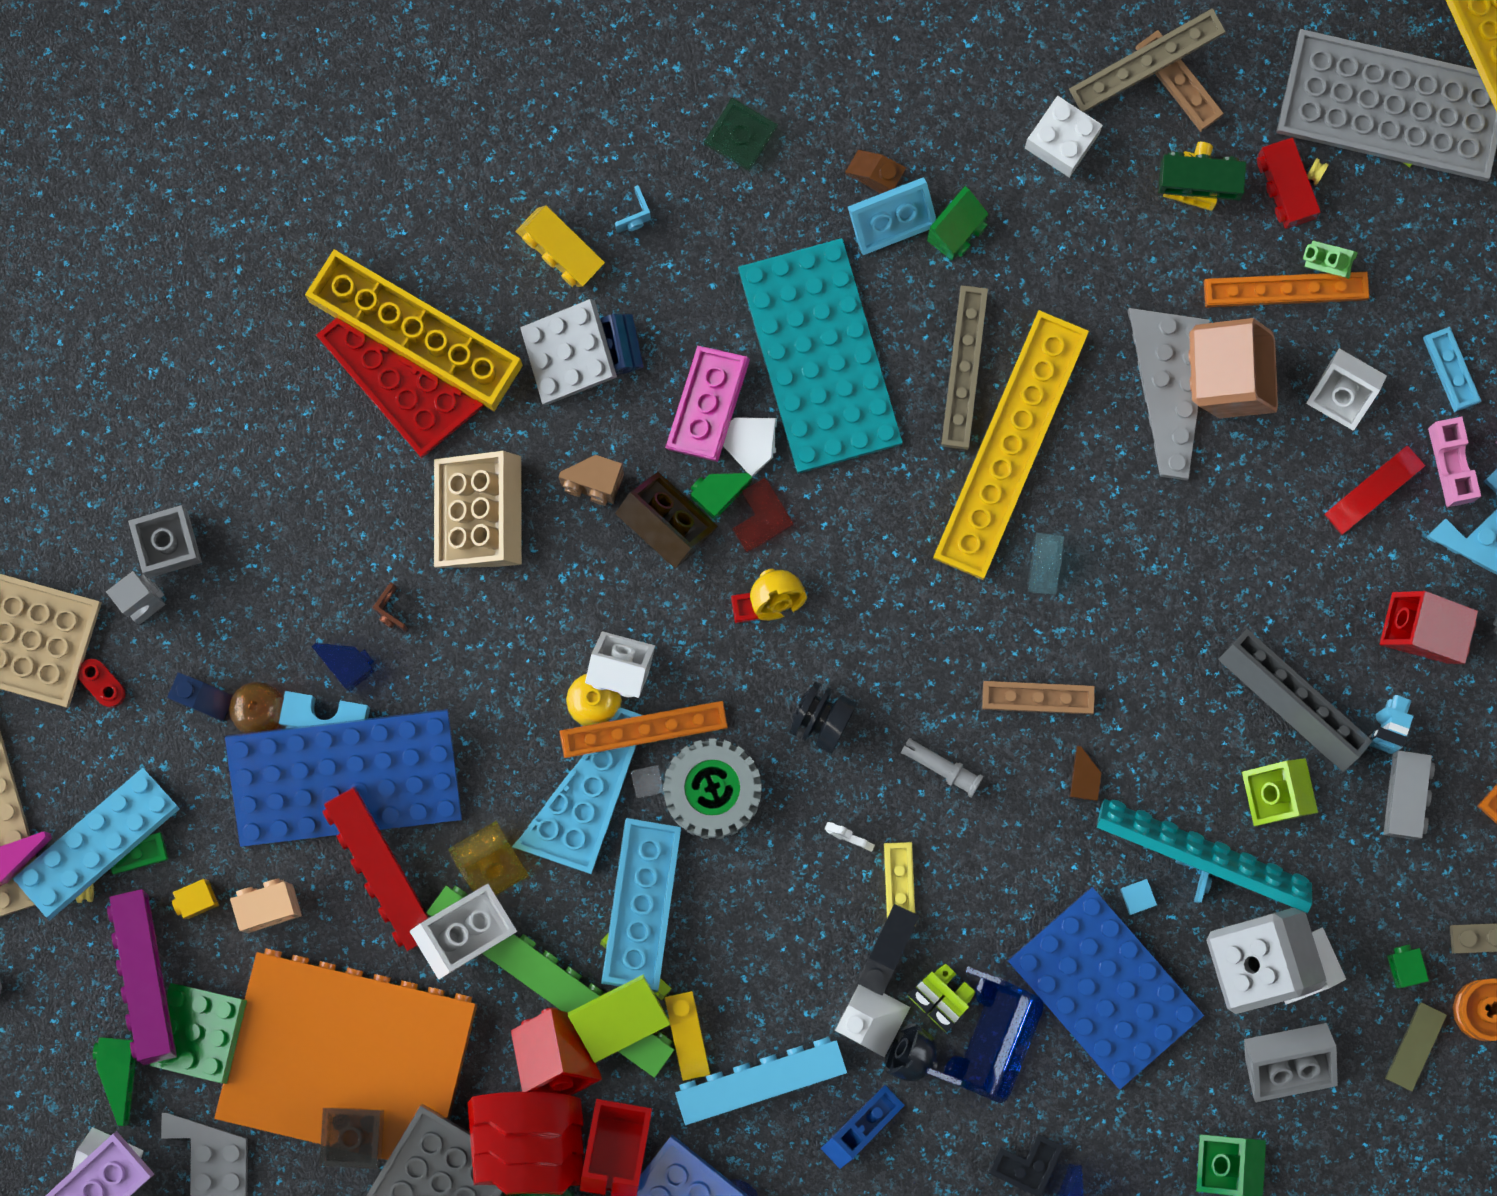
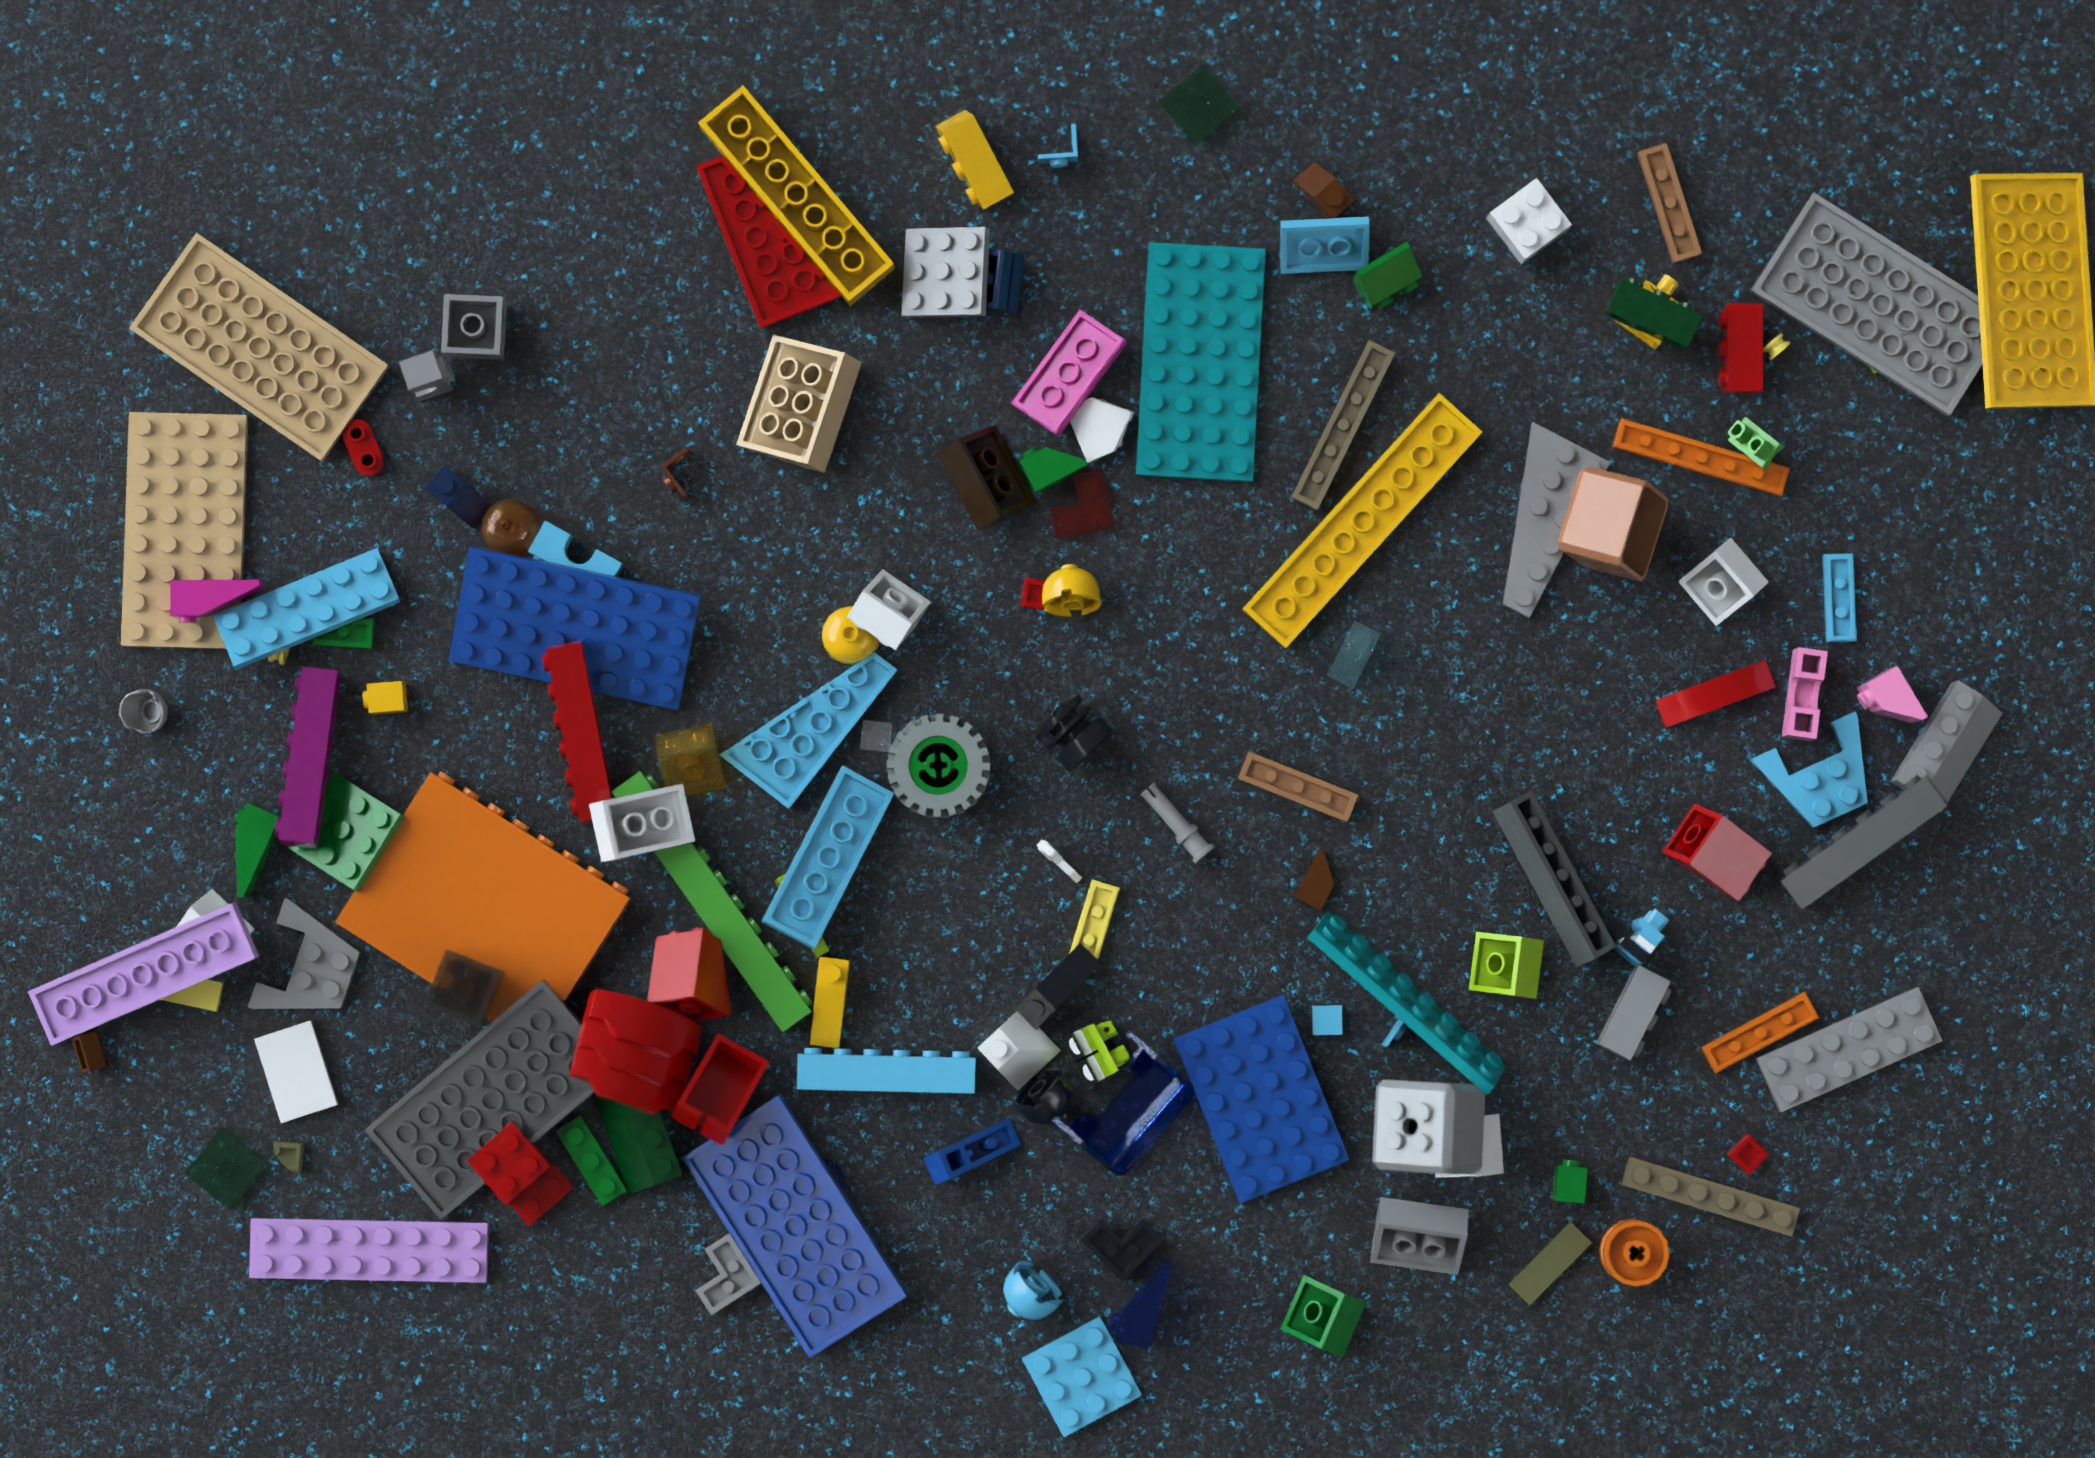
camera: 15 degrees right, 5 degrees up
light nougat brick [230,878,302,933] -> none
clear blue slope [312,643,375,692] -> none
medium nougat slope [559,455,624,506] -> none
orange tile [559,701,728,758] -> none
lime tile [568,974,670,1063] -> none
dark tan plate [1069,8,1226,113] -> none

